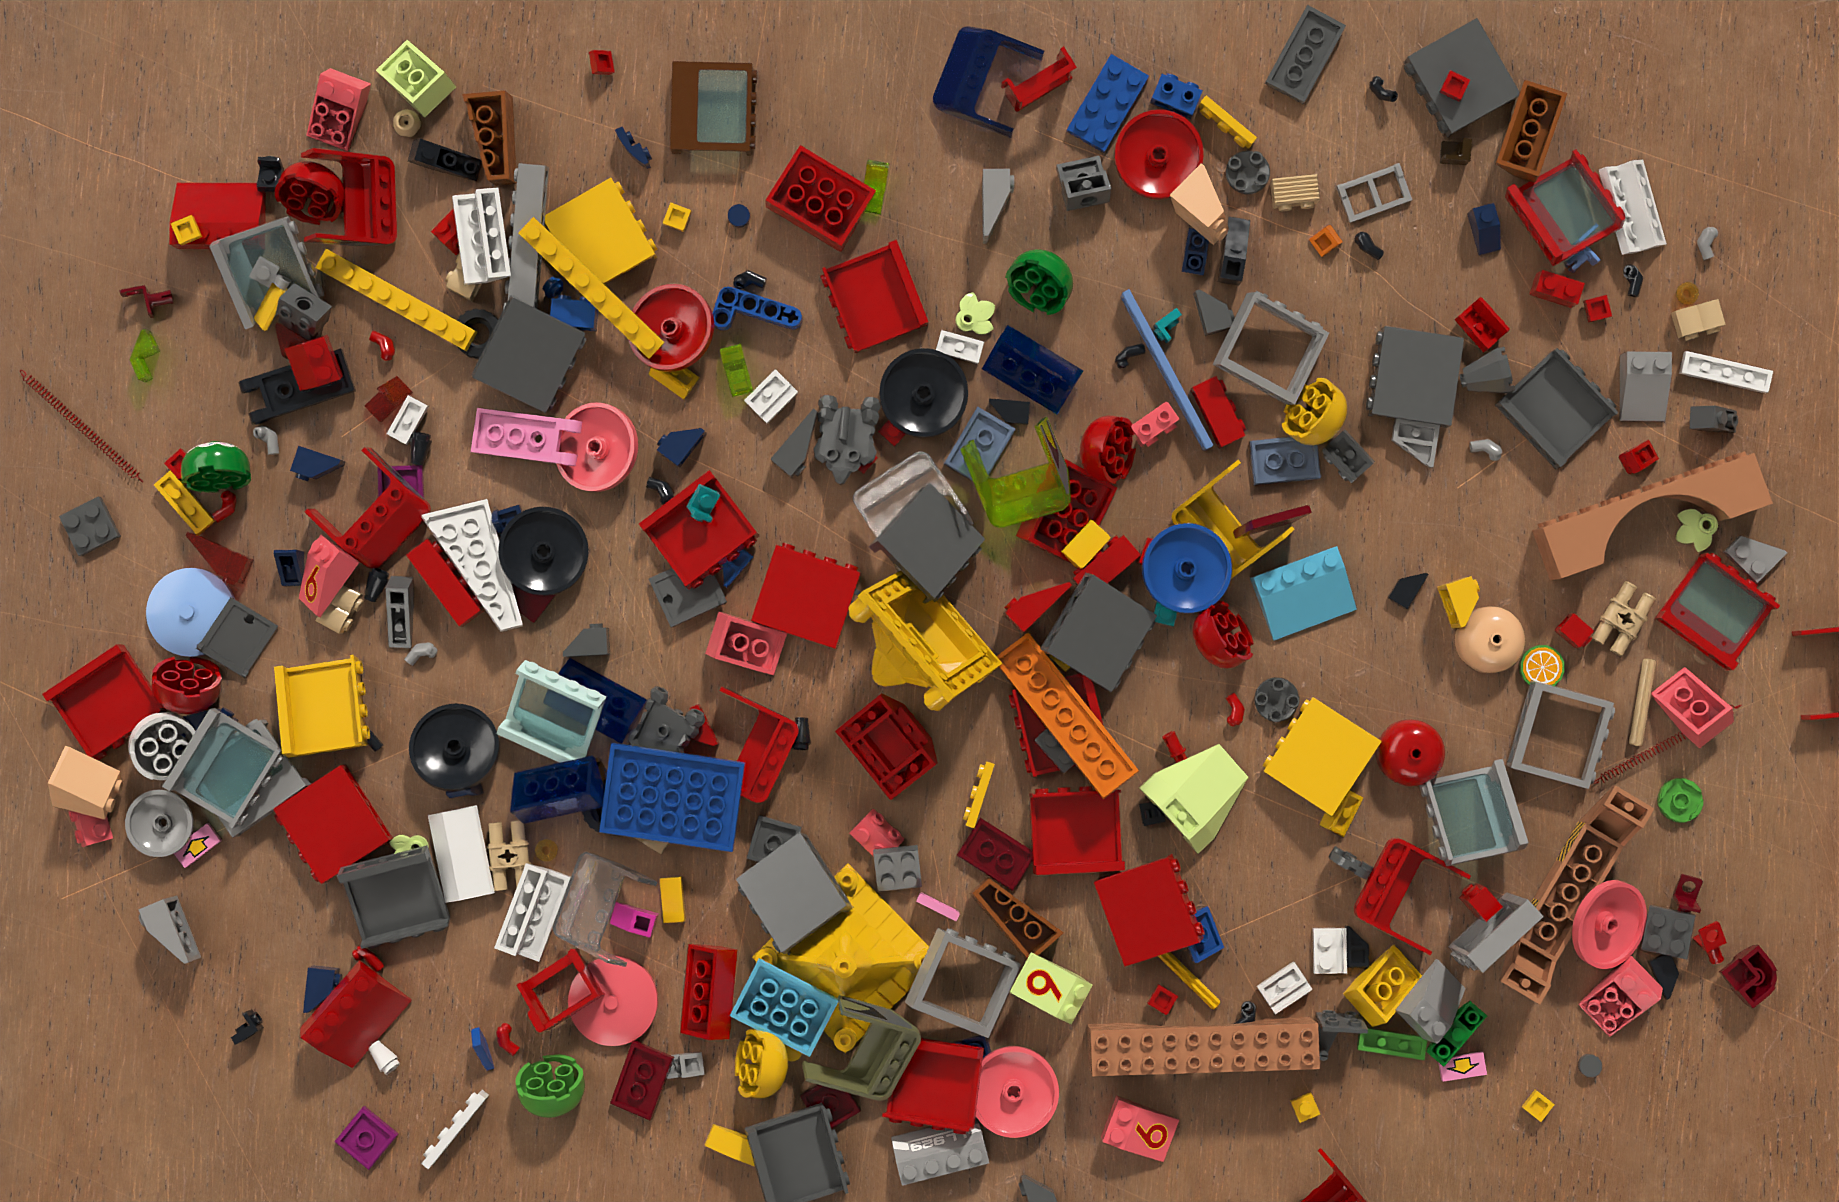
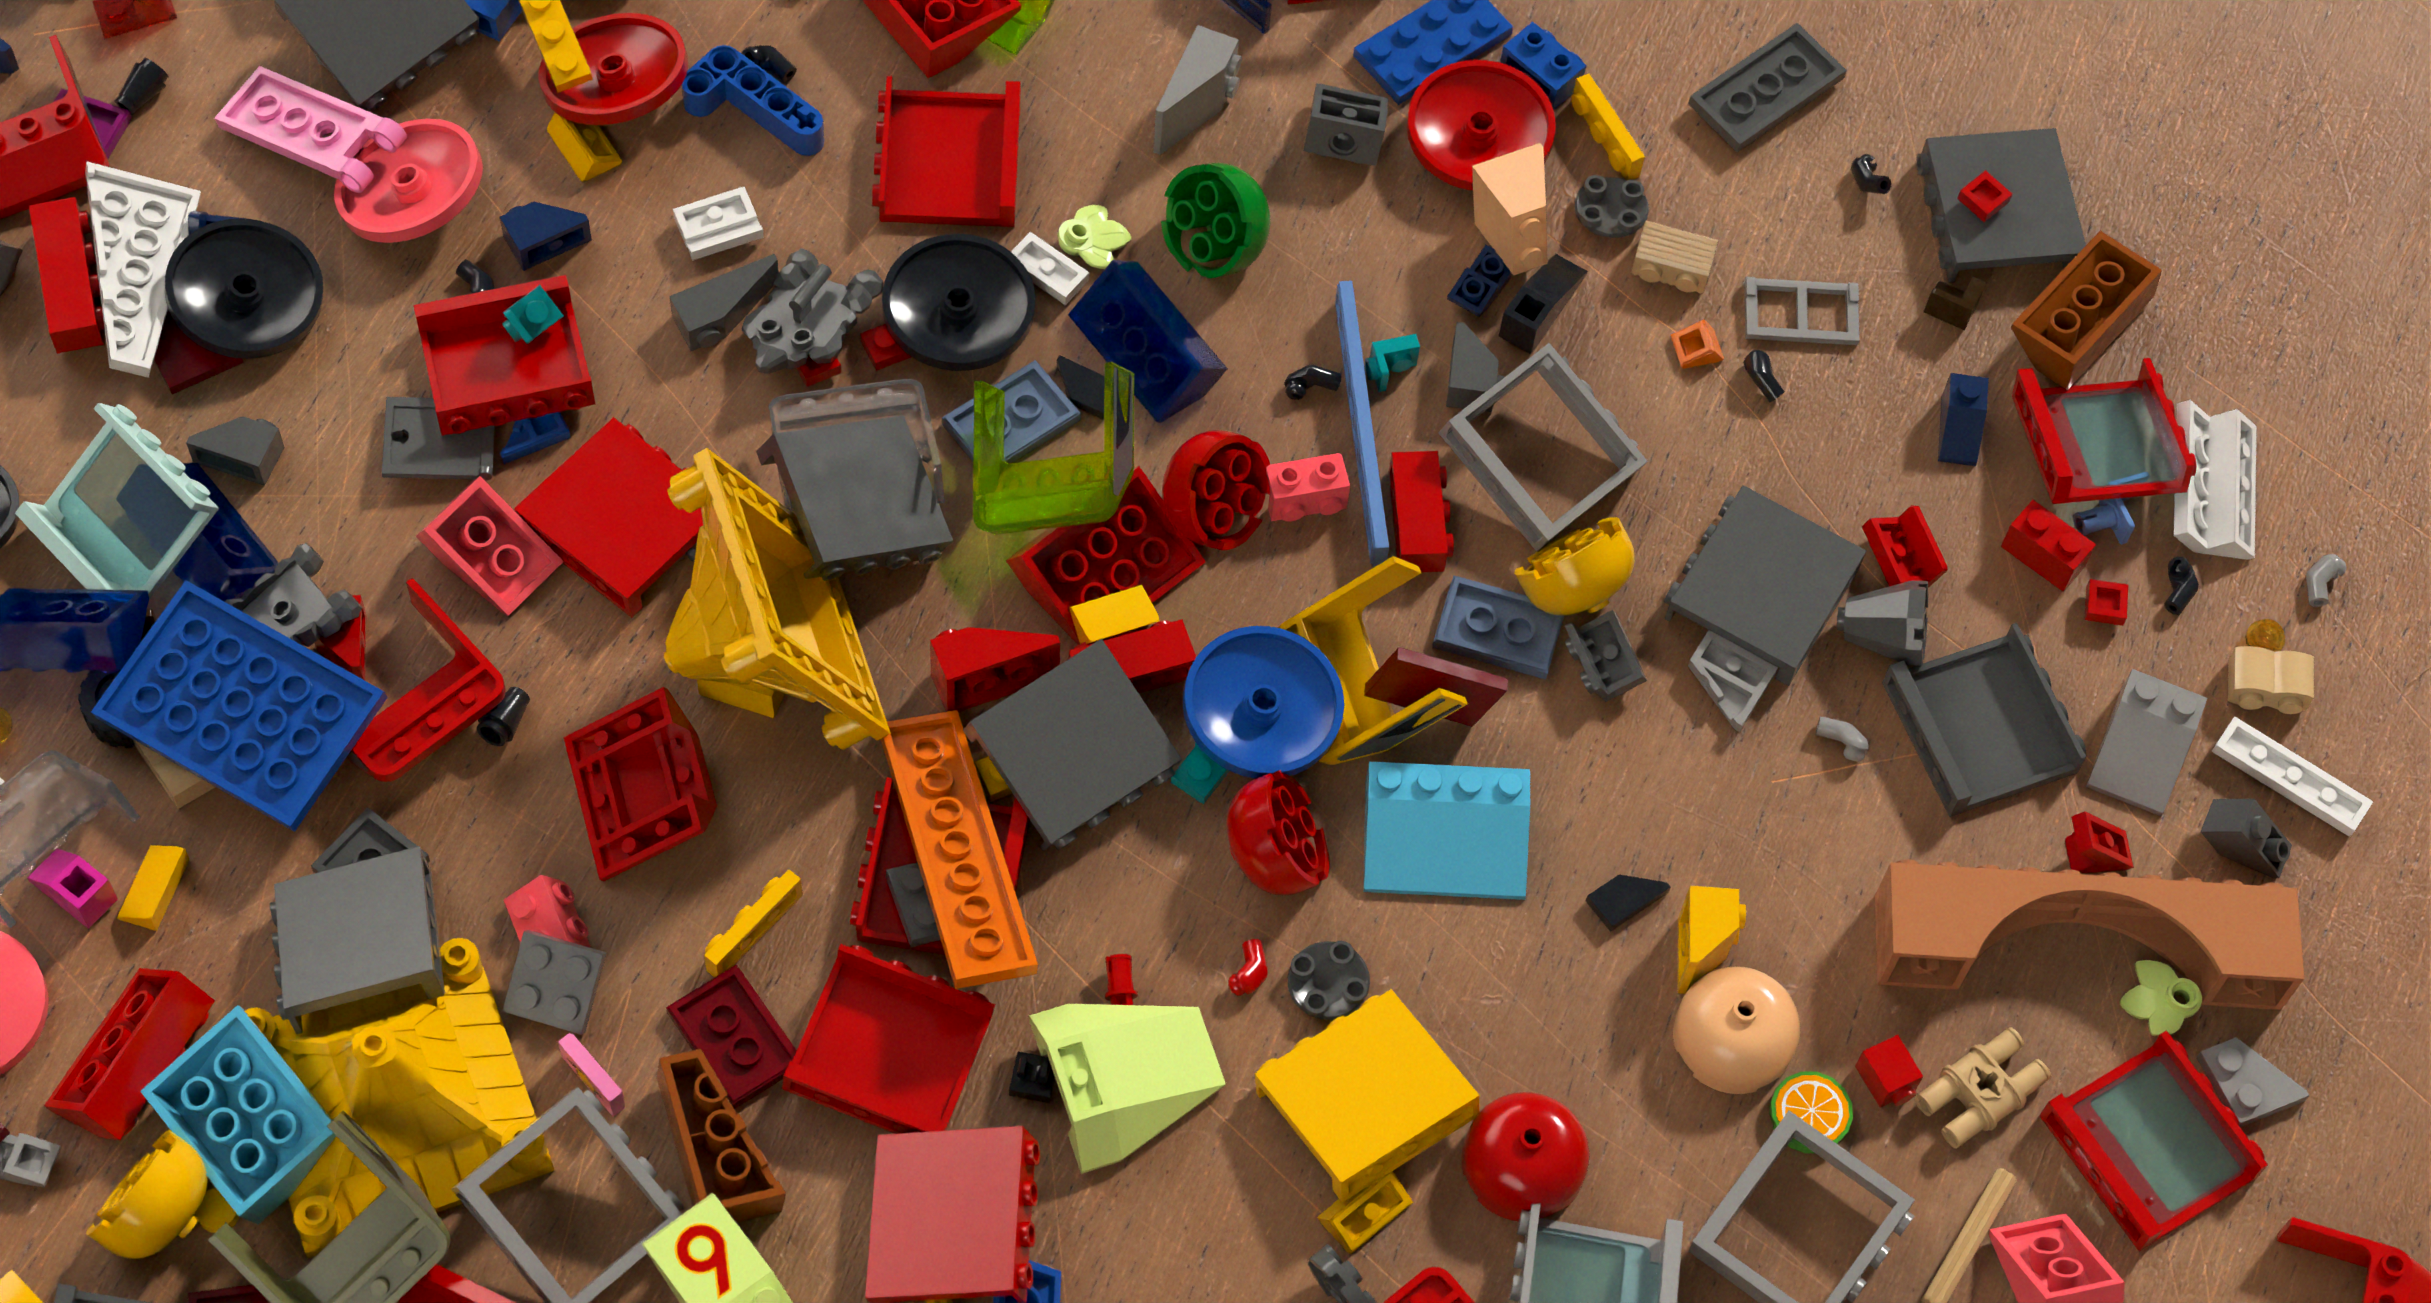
camera: 15 degrees right, 25 degrees down
white plate [387,395,429,445] -> none
clear neon green slope [720,343,754,397] -> none

